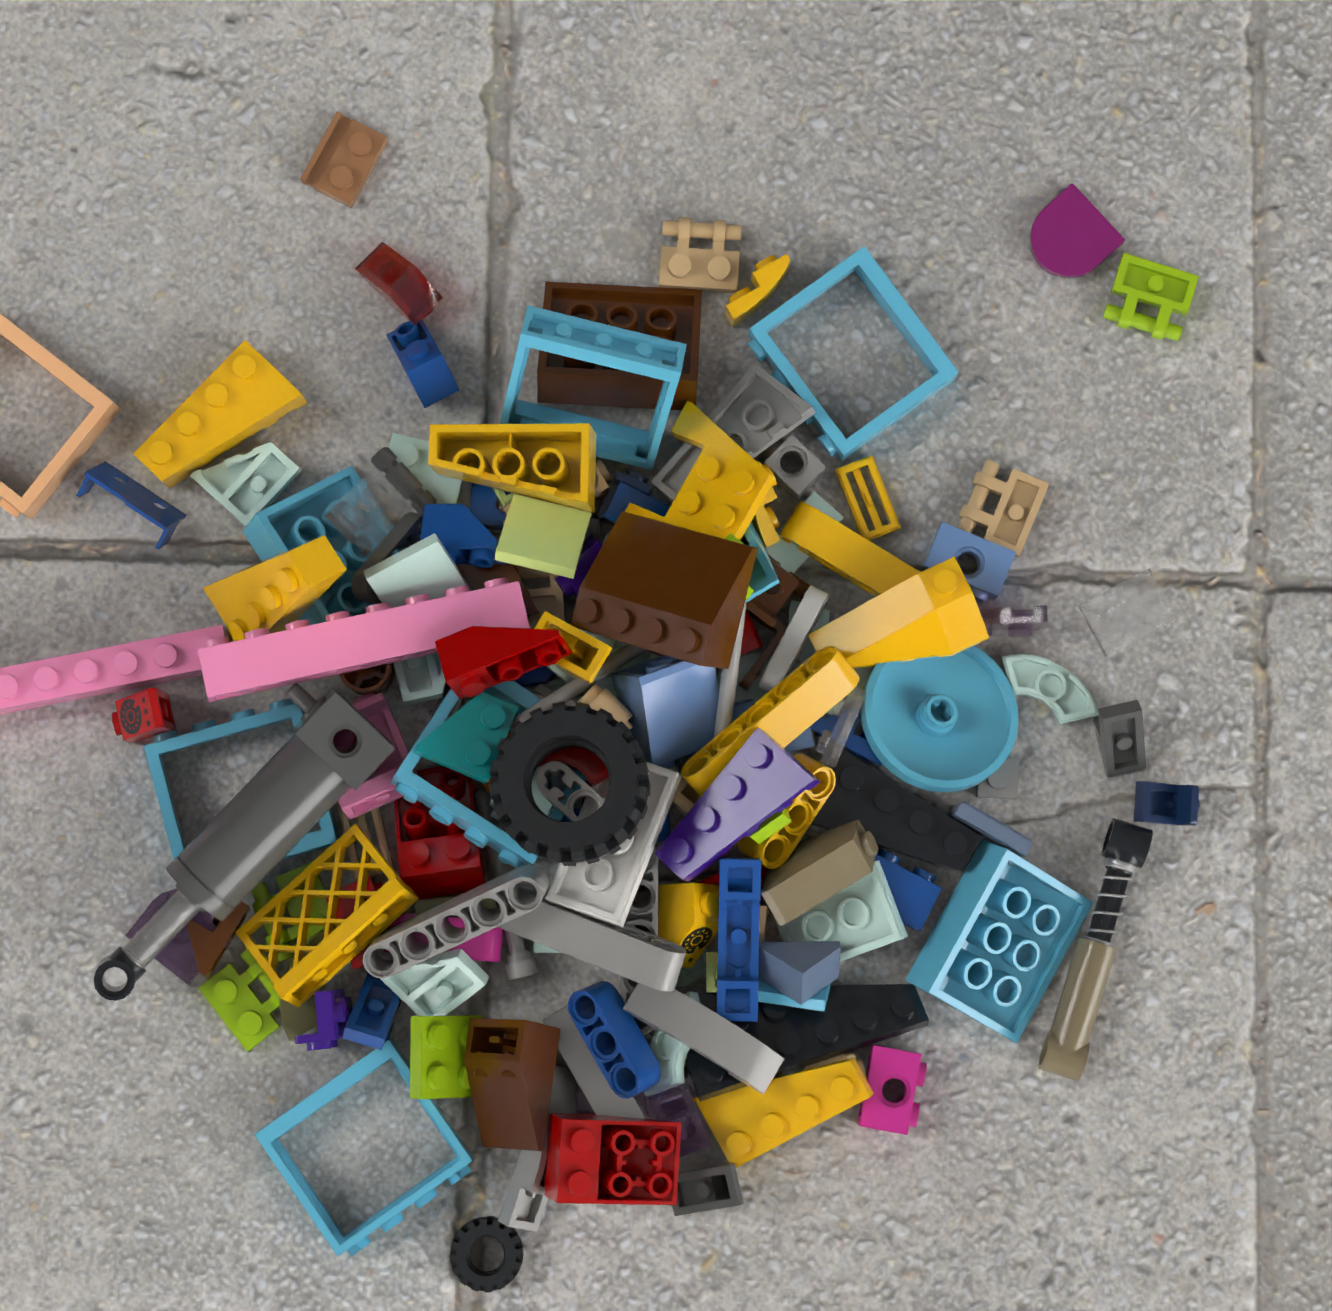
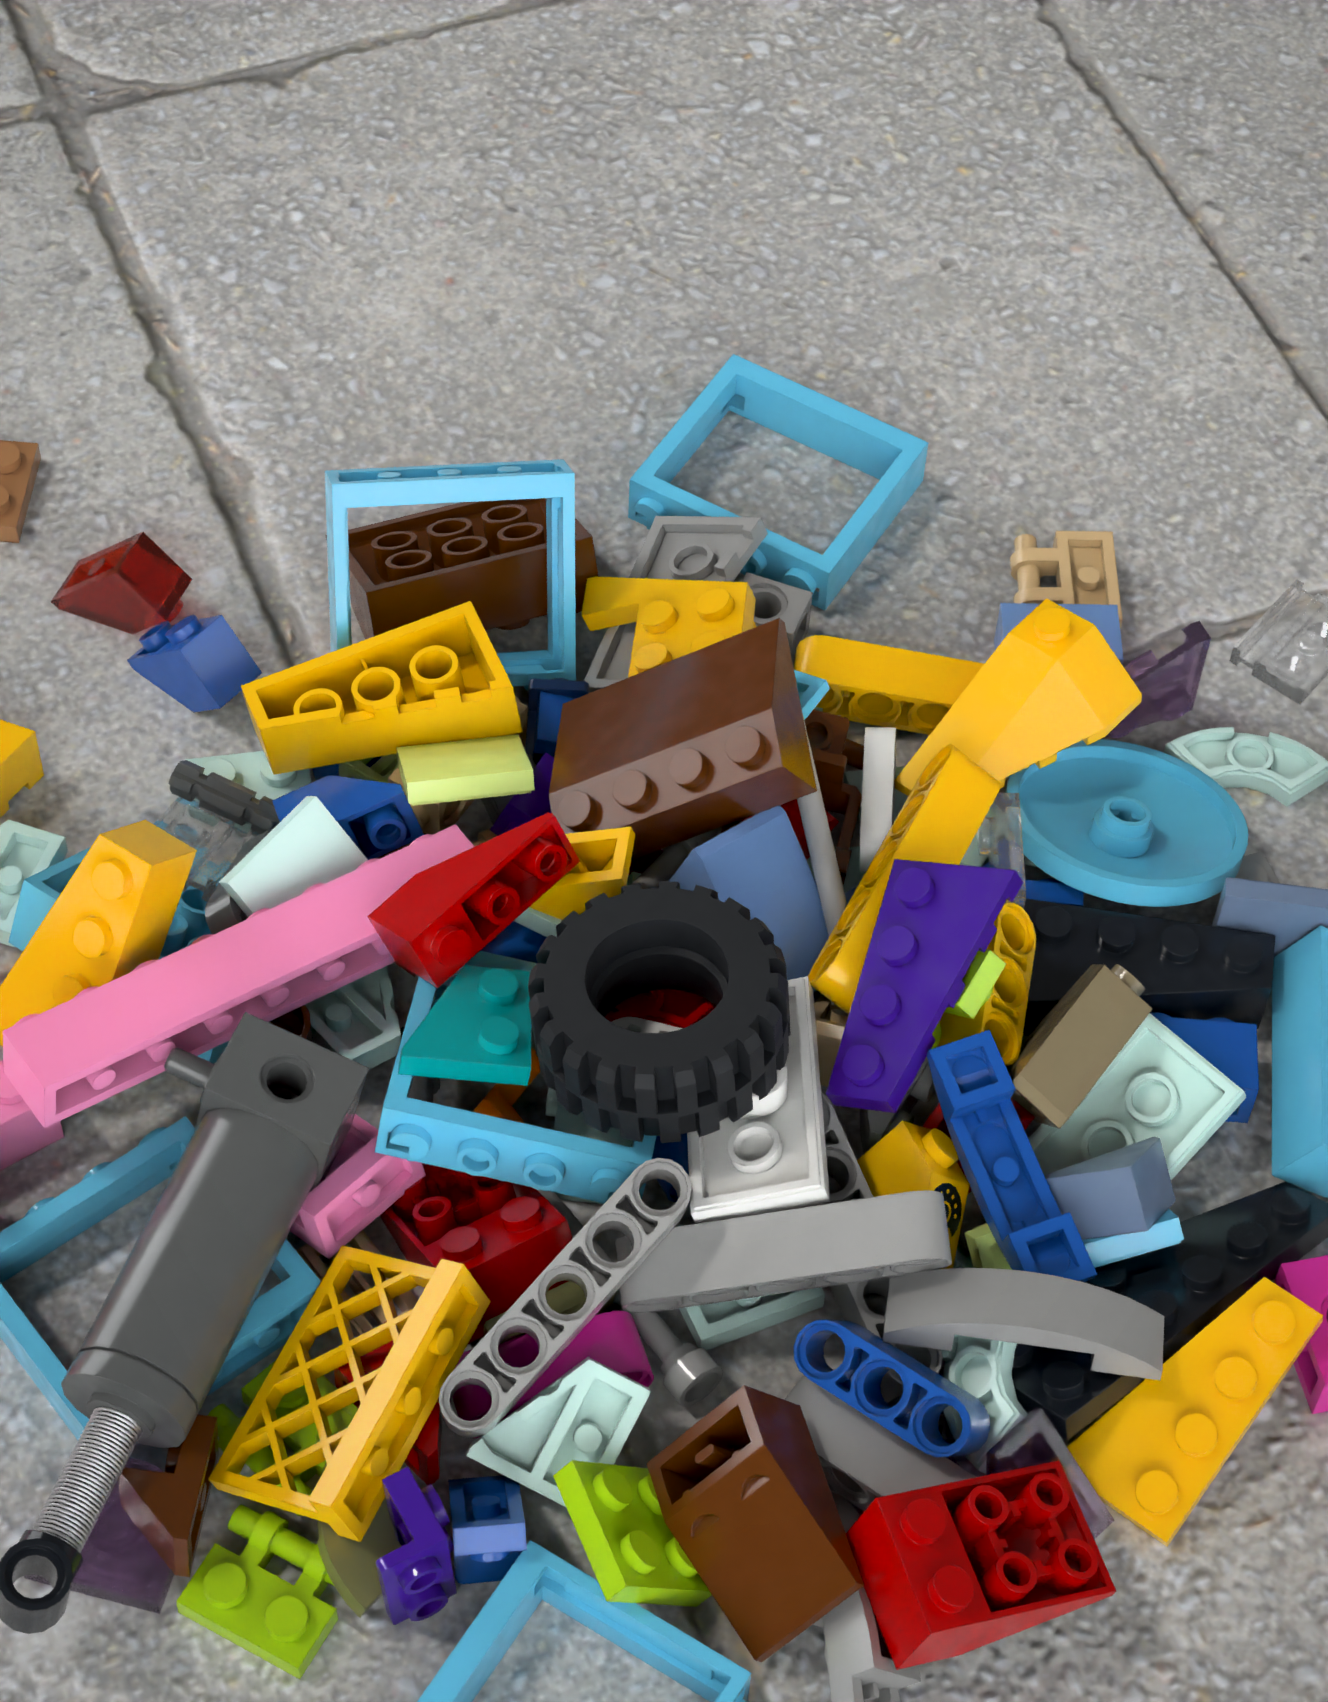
camera: 25 degrees left, 30 degrees down
tan plate [659,217,742,293] -> none
dark grey slope [672,1161,744,1216] -> none
yellow slope [725,254,791,327] -> none
yellow tile [834,455,901,541] -> none
magenta tile [1030,183,1125,277] -> none
lime plate [1102,253,1199,341] -> none

